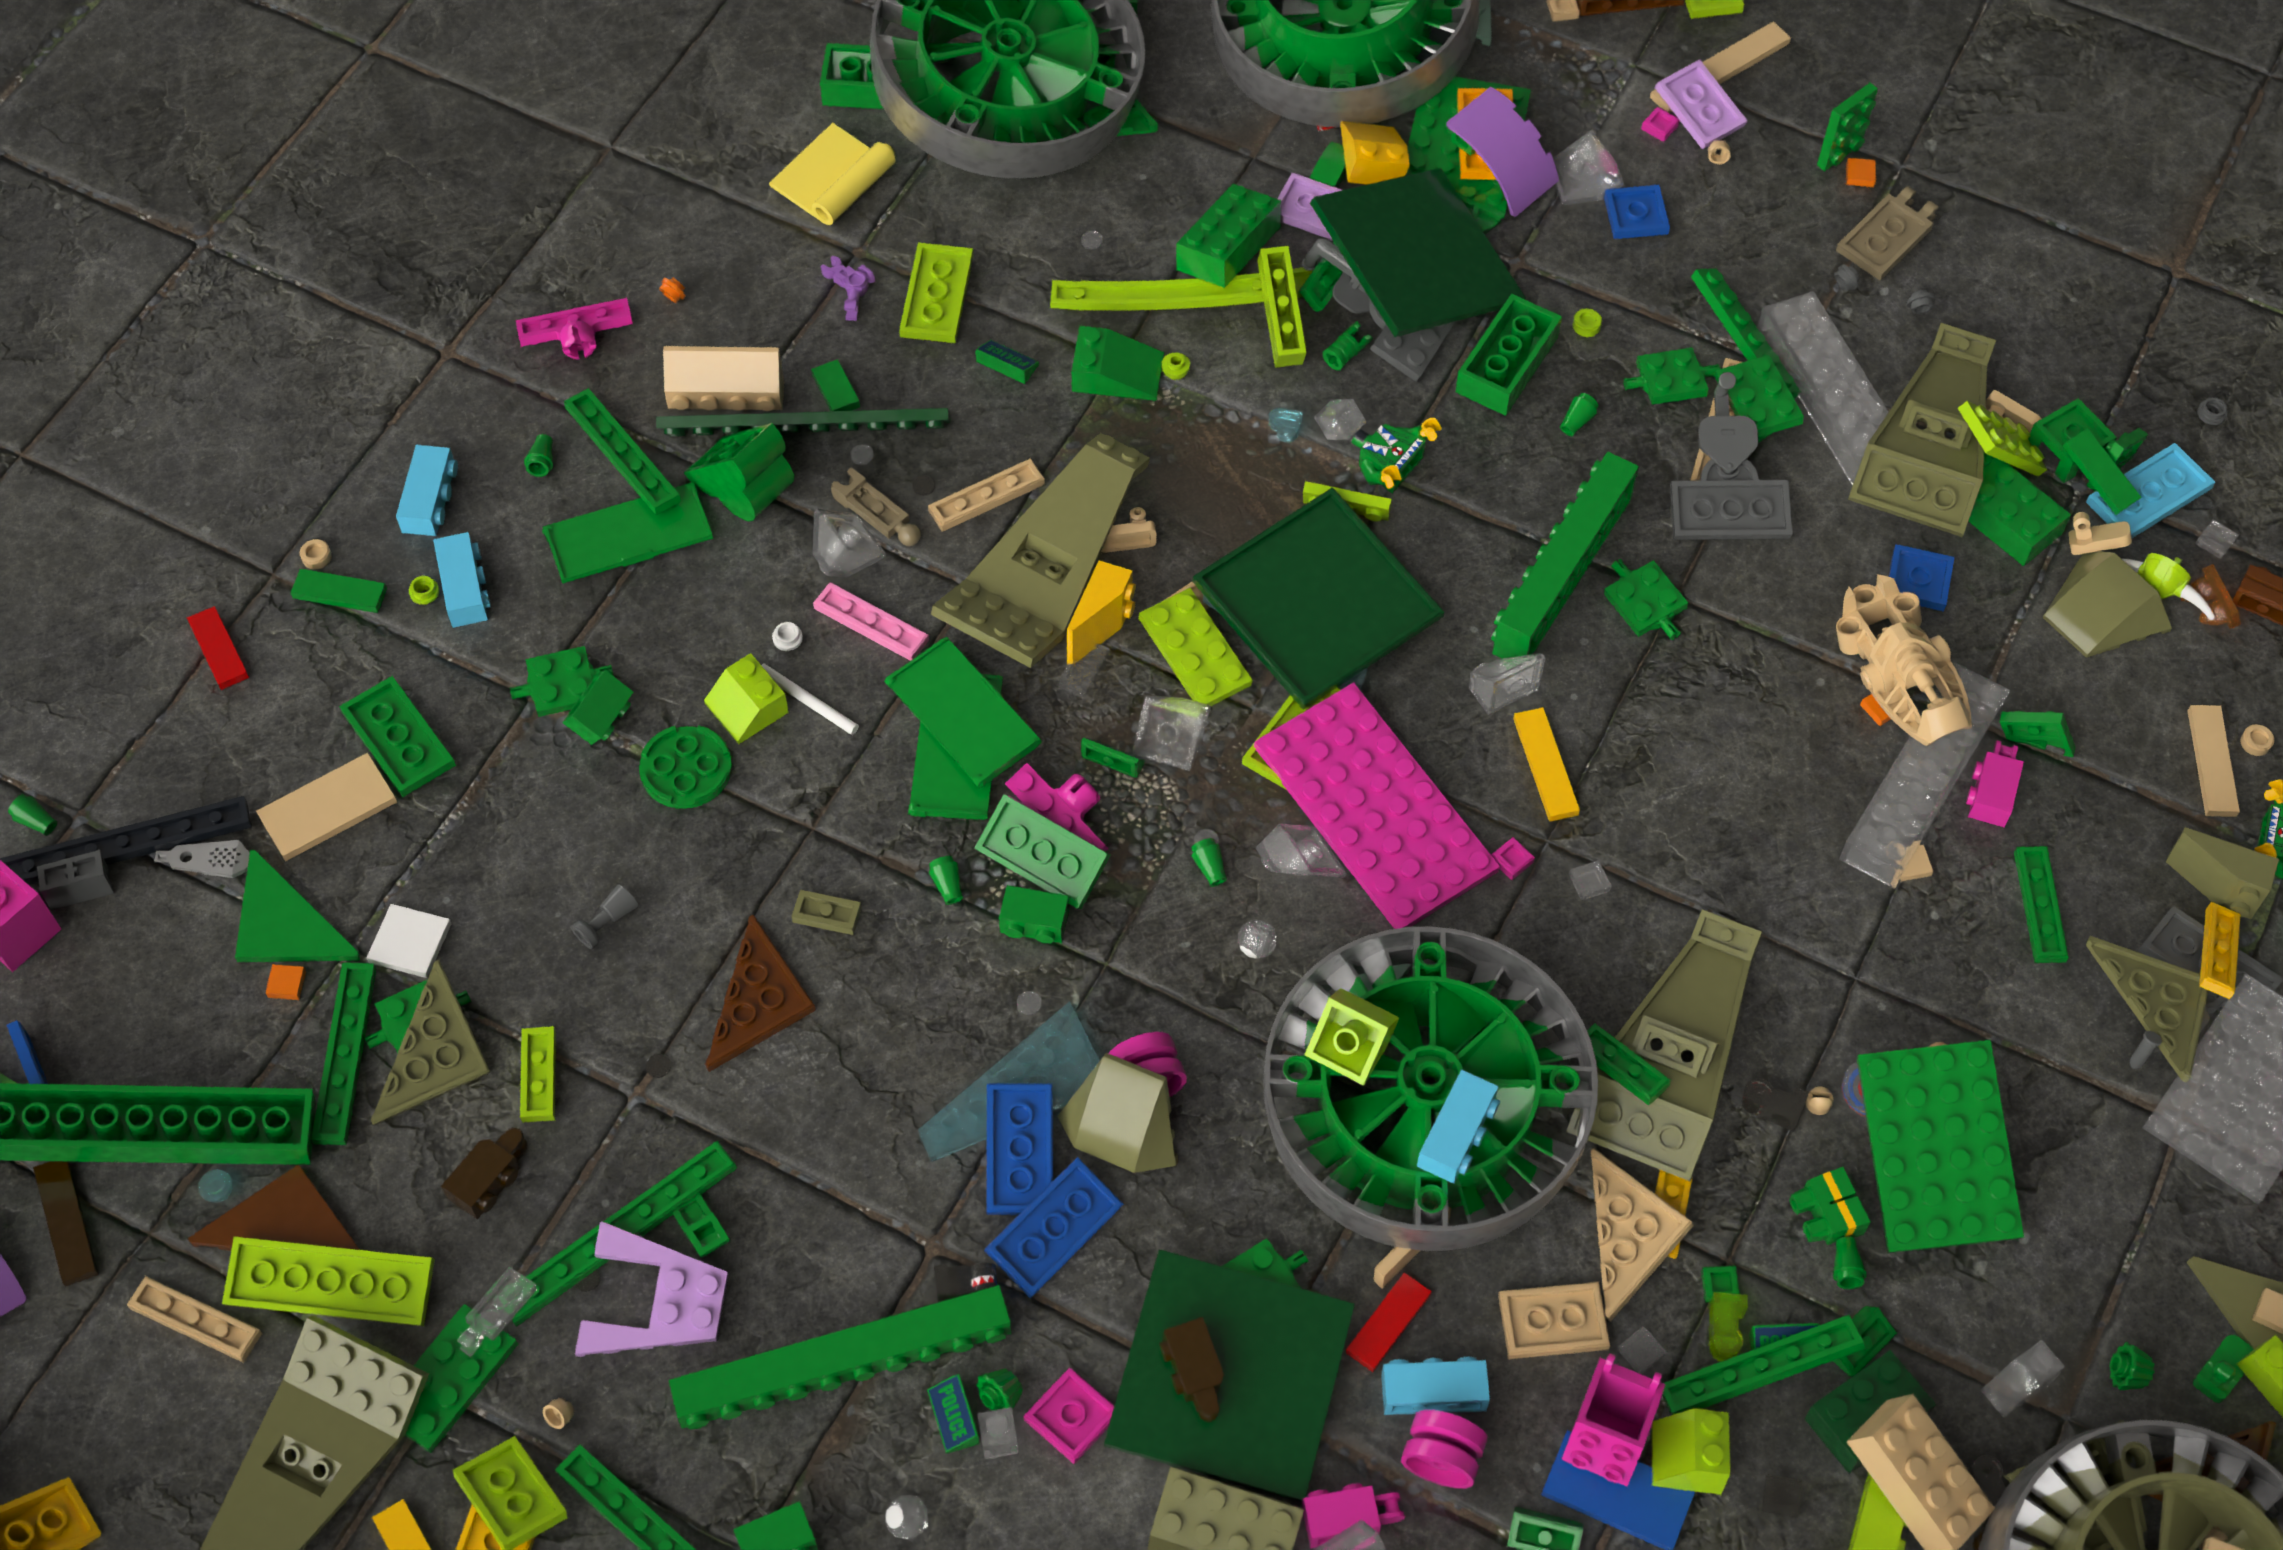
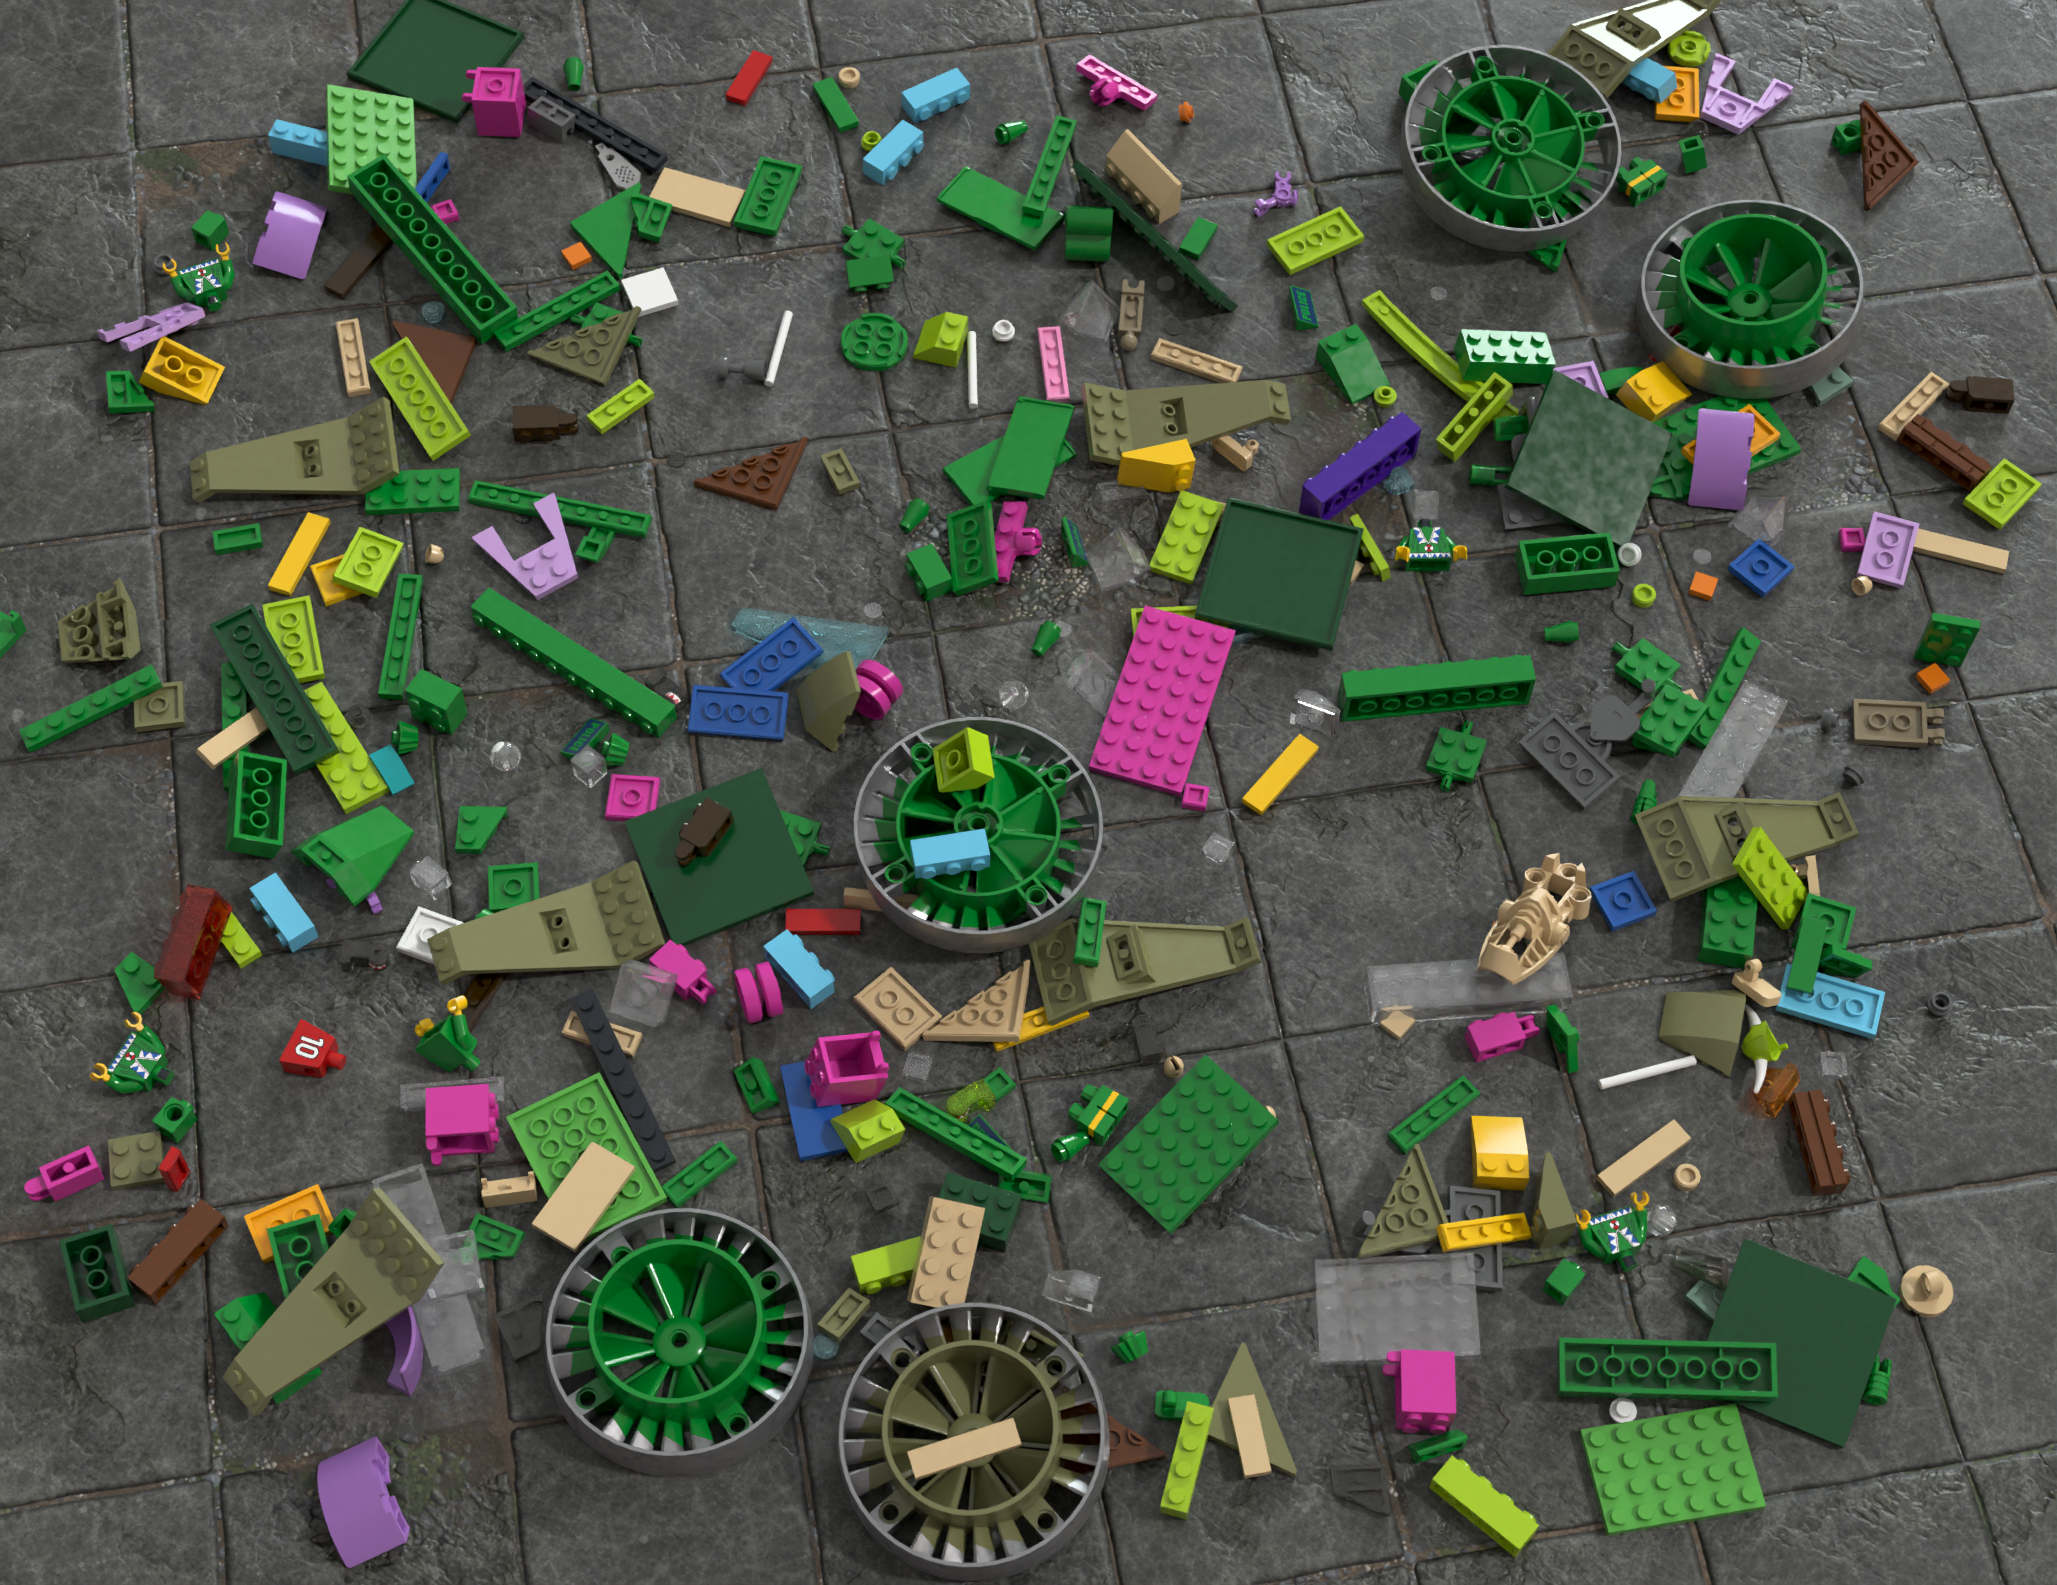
camera: 50 degrees right, 0 degrees up
clear plate [457,1267,537,1357] -> none
light yellow door [769,123,896,225] -> none
none -> dark pink tile [430,199,459,224]
none -> green wing [630,191,673,243]
none -> white bar [764,311,793,387]
none -> dark purple brick [1299,412,1421,520]
none -> yellow slope [1471,1116,1529,1191]
none -> white bar [1598,1055,1696,1090]
none -> white plate [1618,543,1641,566]
none -> green hinge [1630,779,1657,825]
none -> orange tile [1688,571,1718,601]
none -> clear piece [1693,549,1711,565]

